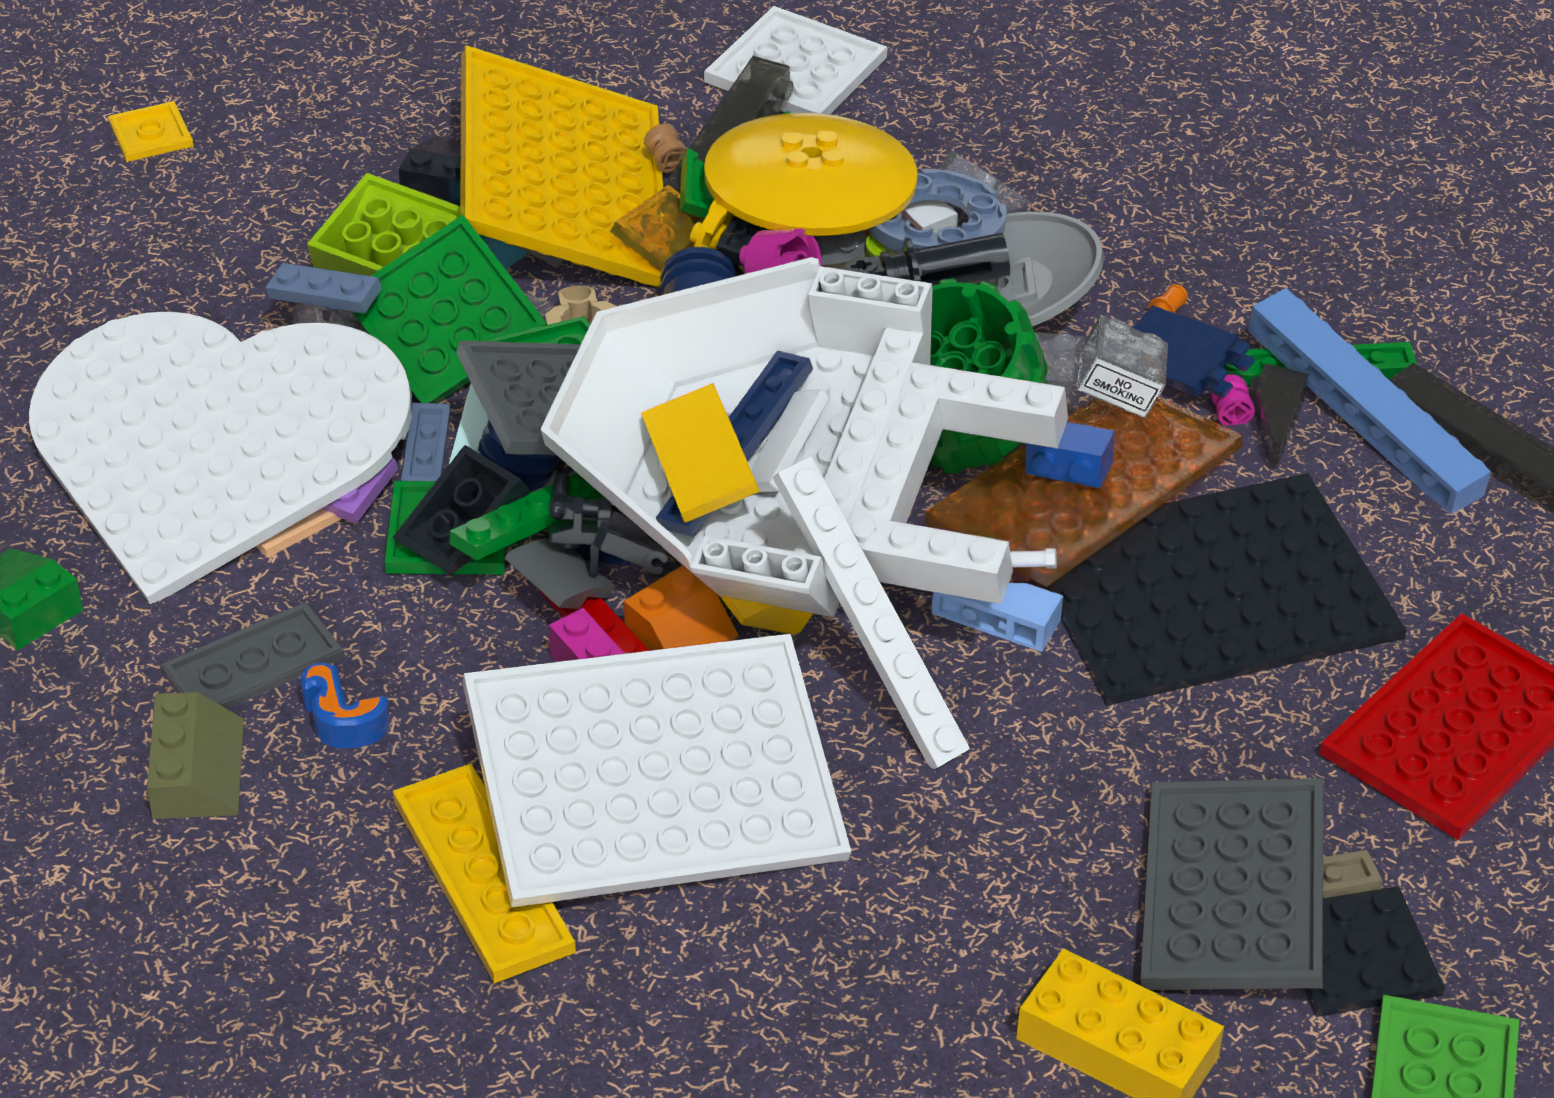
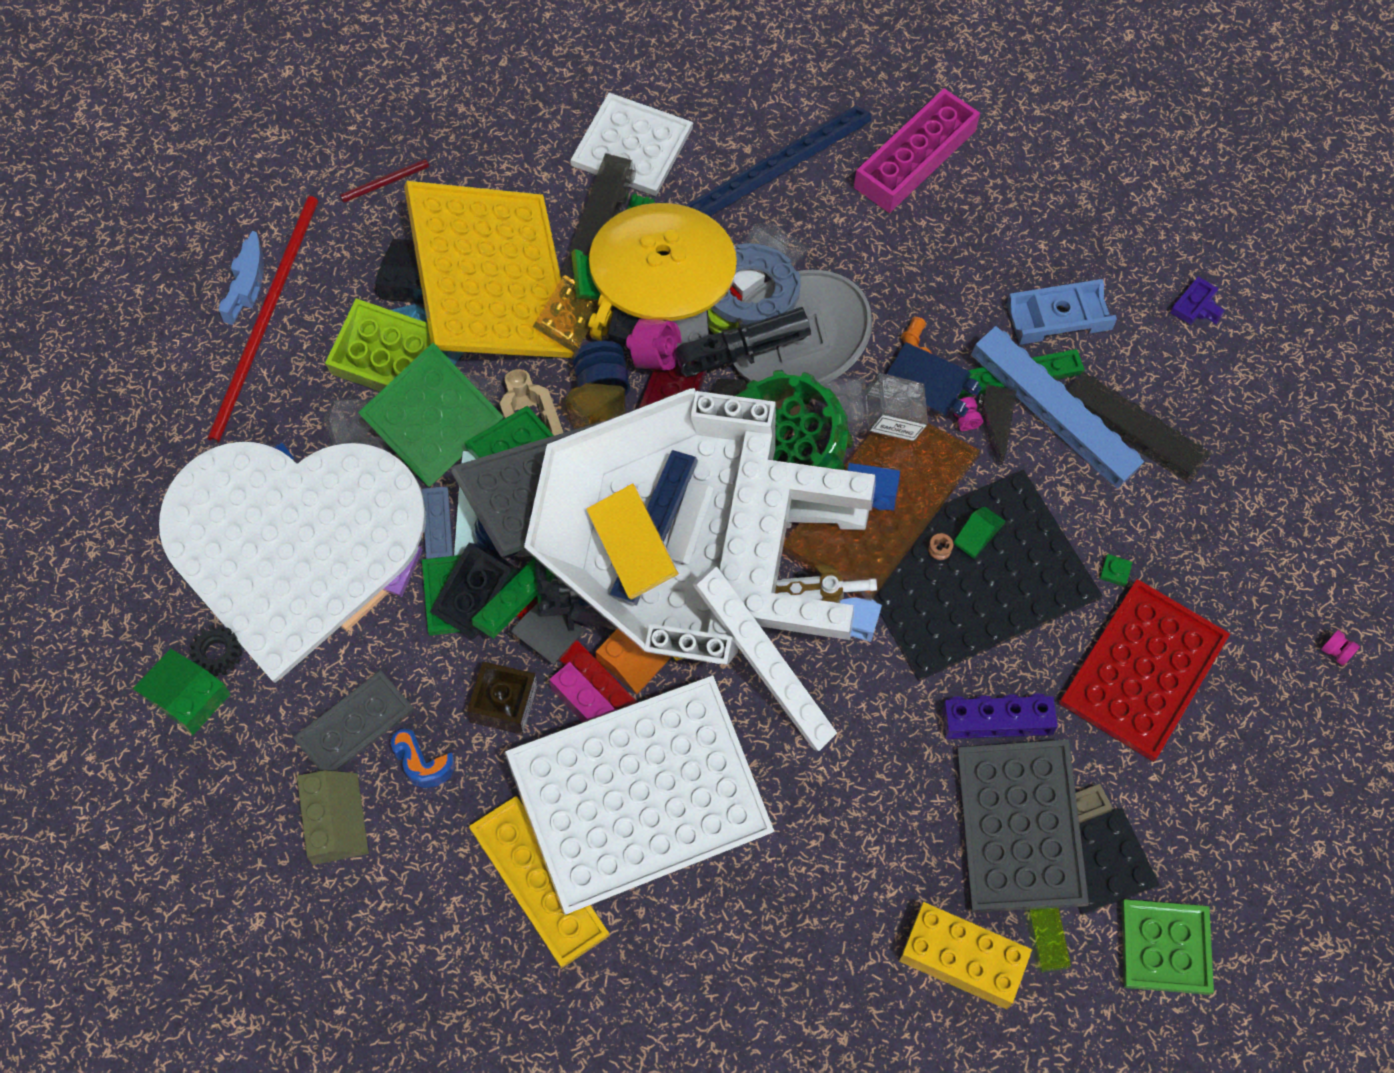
camera: 10 degrees left, 20 degrees up
yellow tile [108,101,193,162] -> none
sand blue plate [265,263,382,313] -> none
medium nougat wheel [644,123,687,172] -> none
none -> black tyre [189,625,242,677]
none -> red piece [207,196,318,443]
none -> medium blue slope [219,231,264,325]
none -> dark red bar [340,159,429,203]
none -> dark brown brick [467,661,537,735]
none -> dark blue plate [685,105,872,216]
none -> white slope [787,499,869,530]
none -> dark pink brick [854,88,980,213]
none -> nougat bush [928,533,953,560]
none -> dark purple brick [942,693,1058,739]
none -> green slope [953,506,1005,559]
none -> medium blue piece [1006,279,1117,345]
none -> clear neon green plate [1029,908,1071,972]
none -> green plate [1100,554,1133,587]

